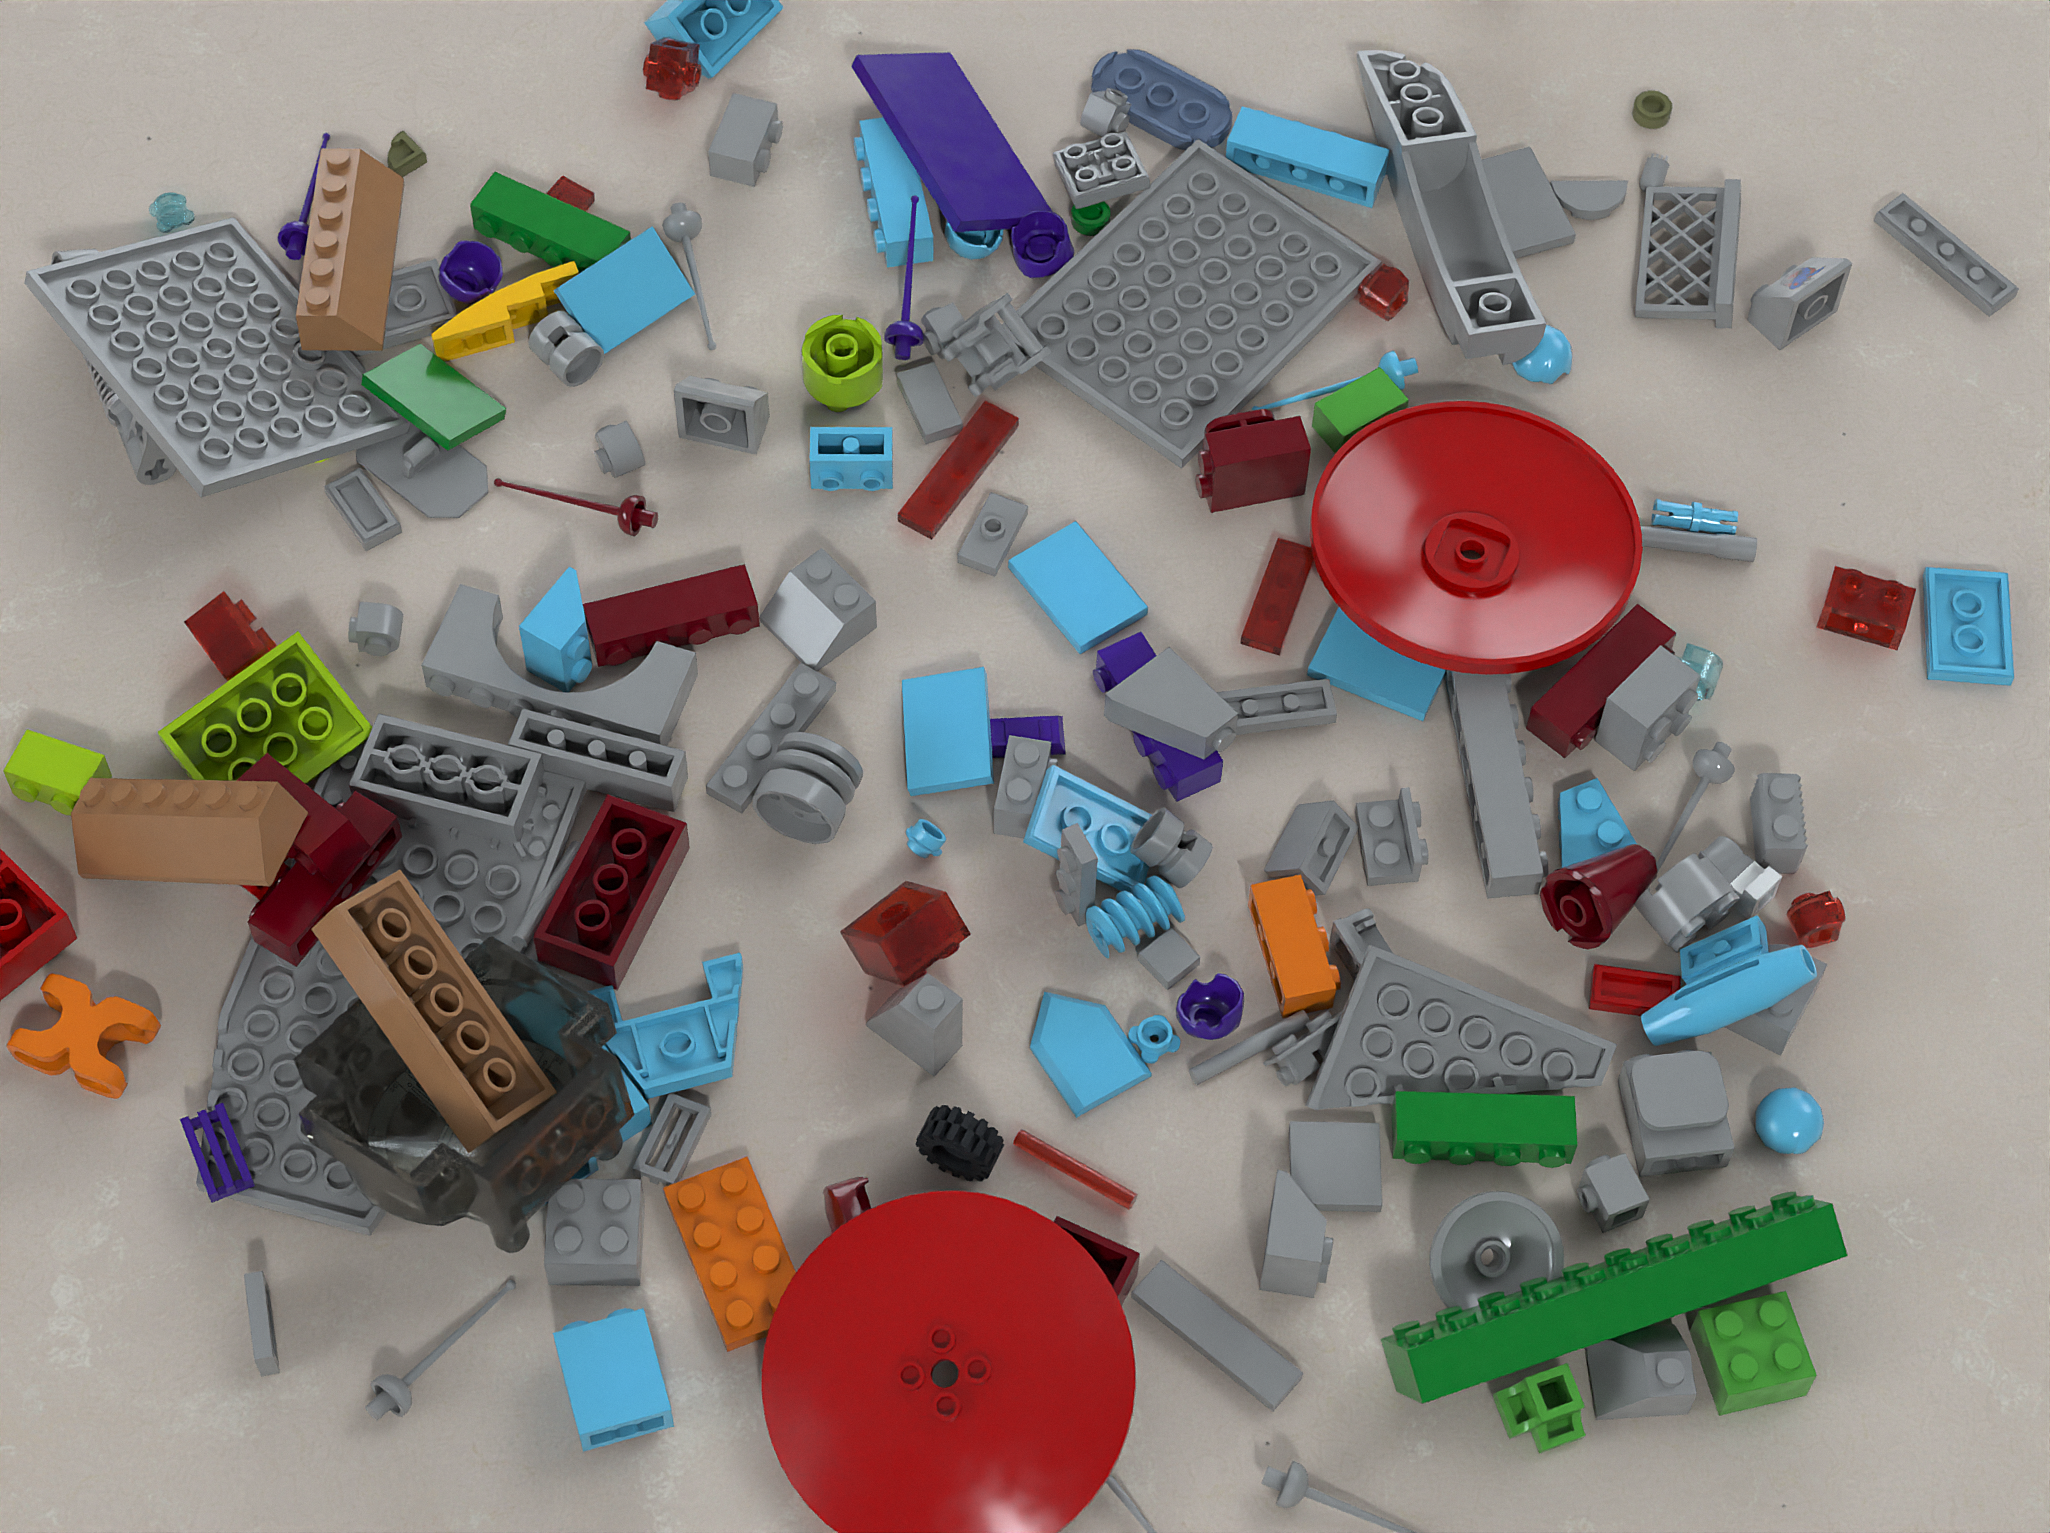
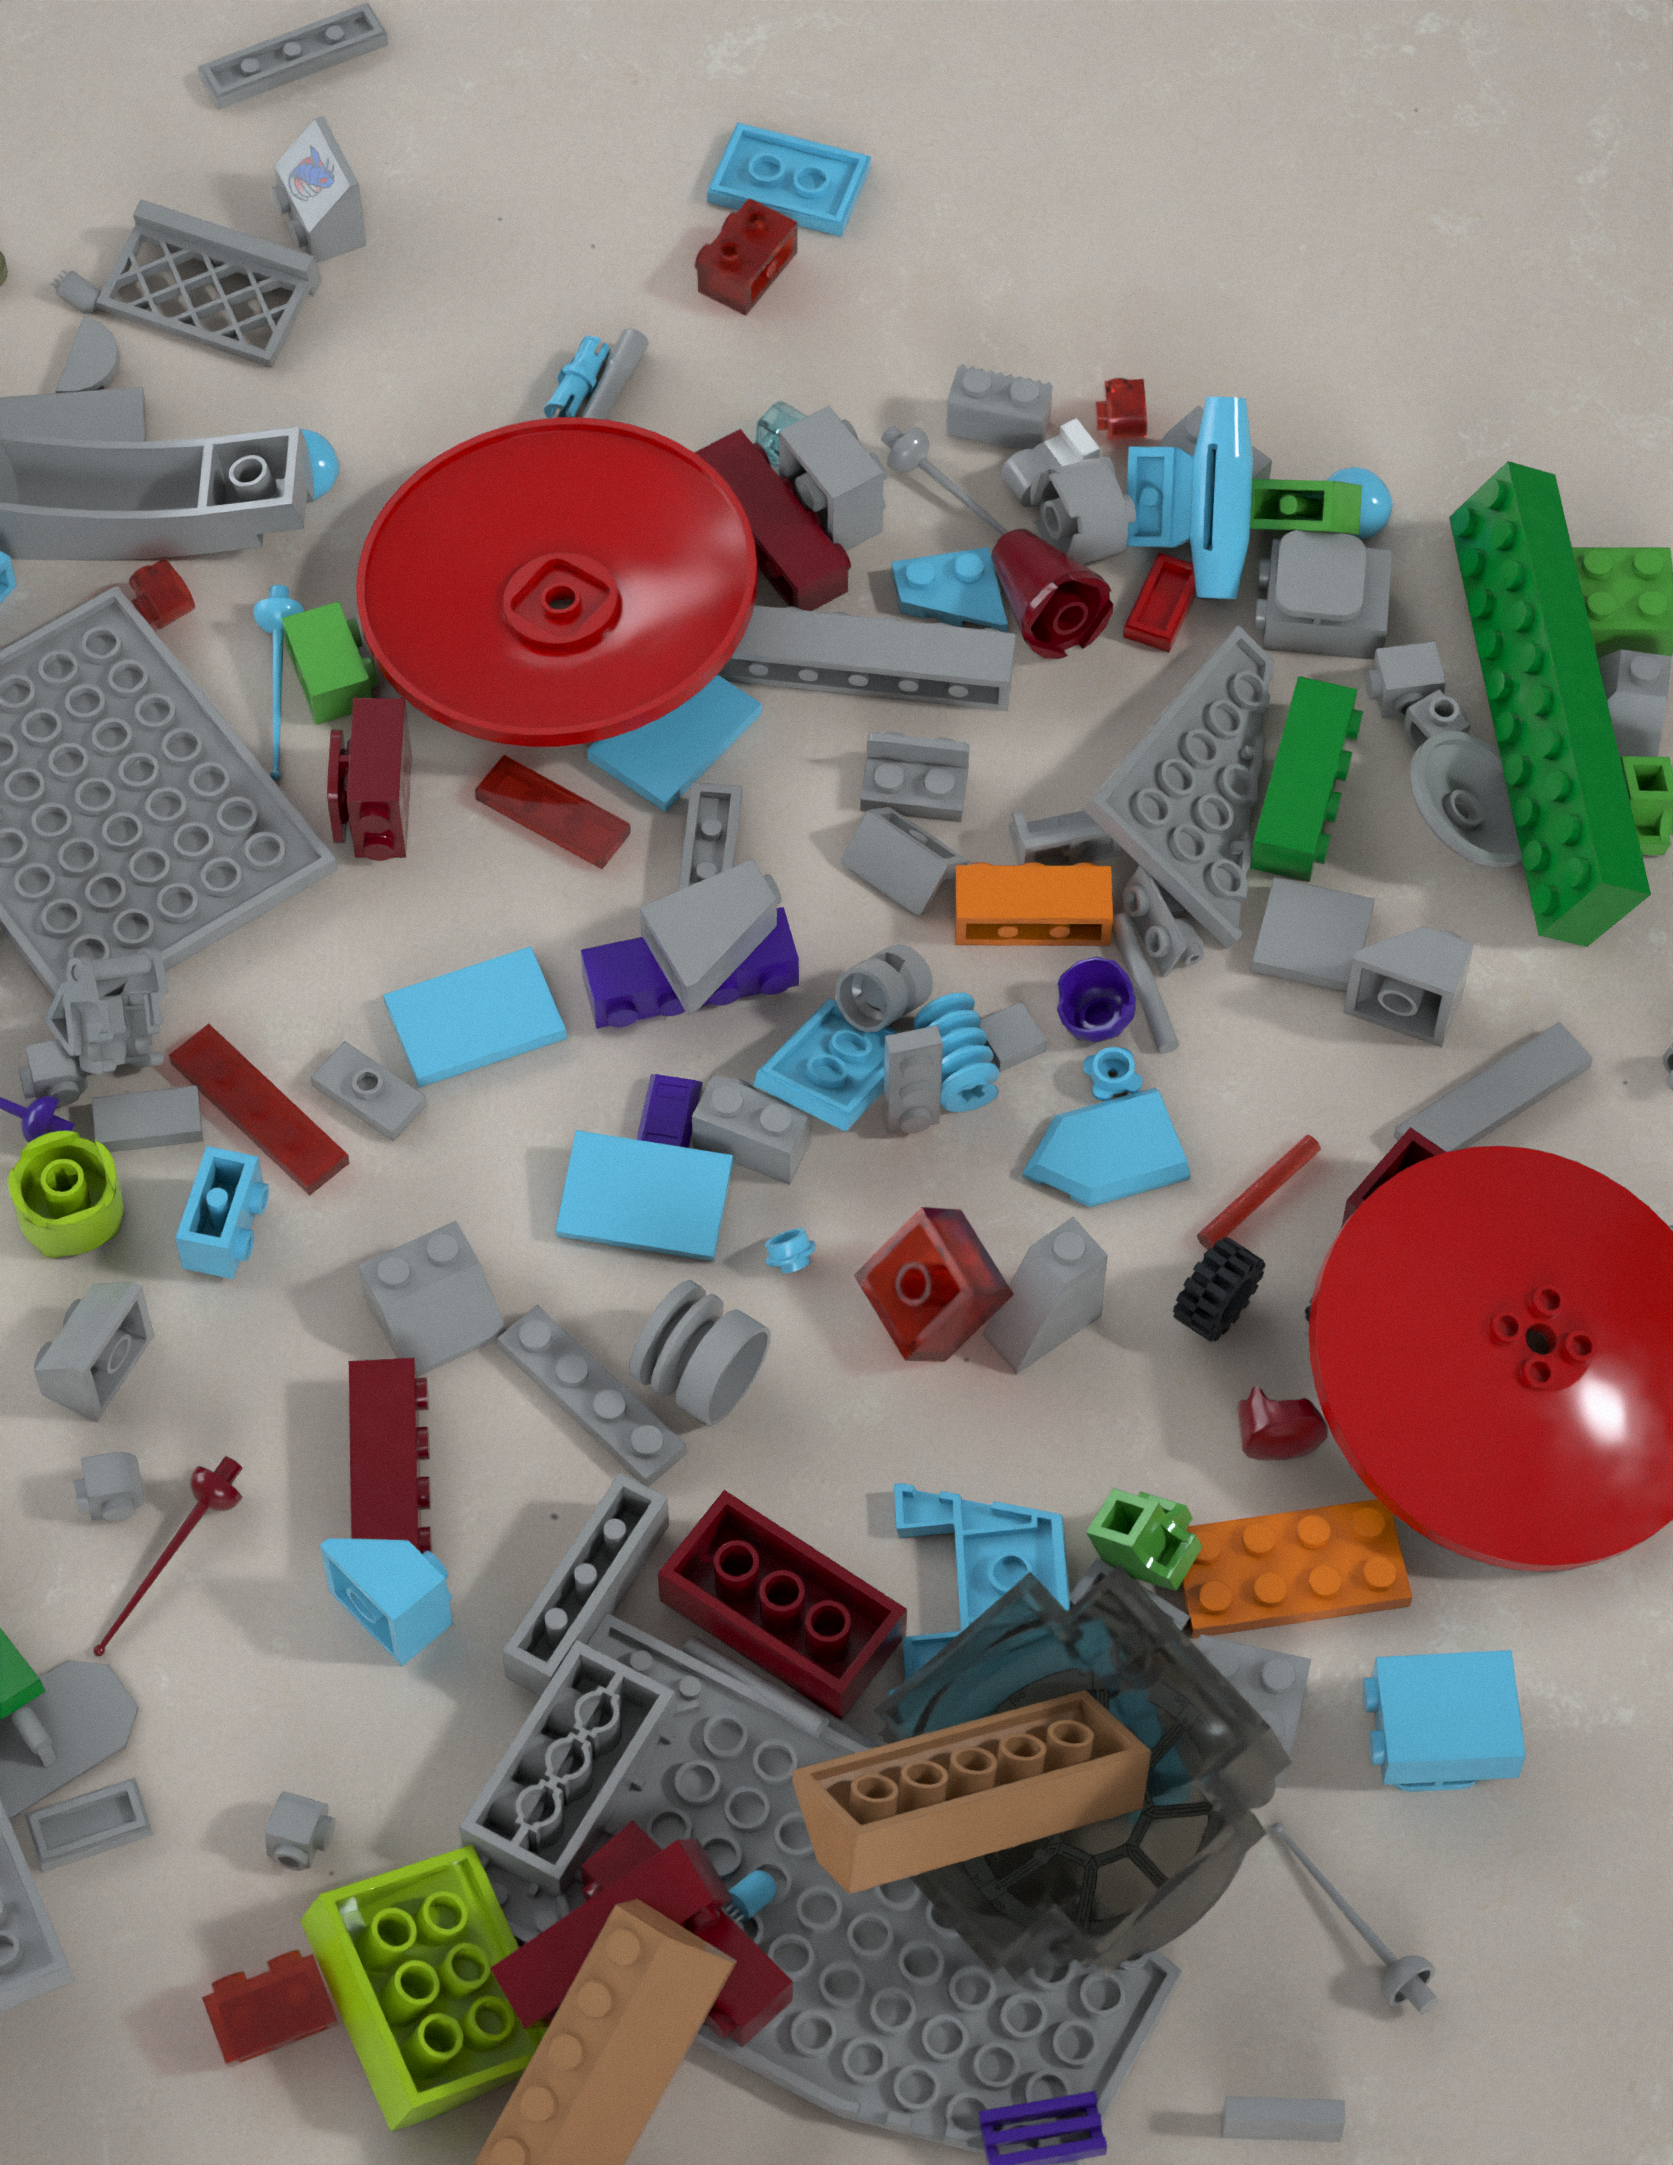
camera: 75 degrees left, 0 degrees up
light grey arch [422,584,698,746] -> none
none -> bright green brick [1086,1488,1203,1591]
none -> bright green brick [1250,479,1362,535]
none -> light grey plate [1404,689,1471,752]

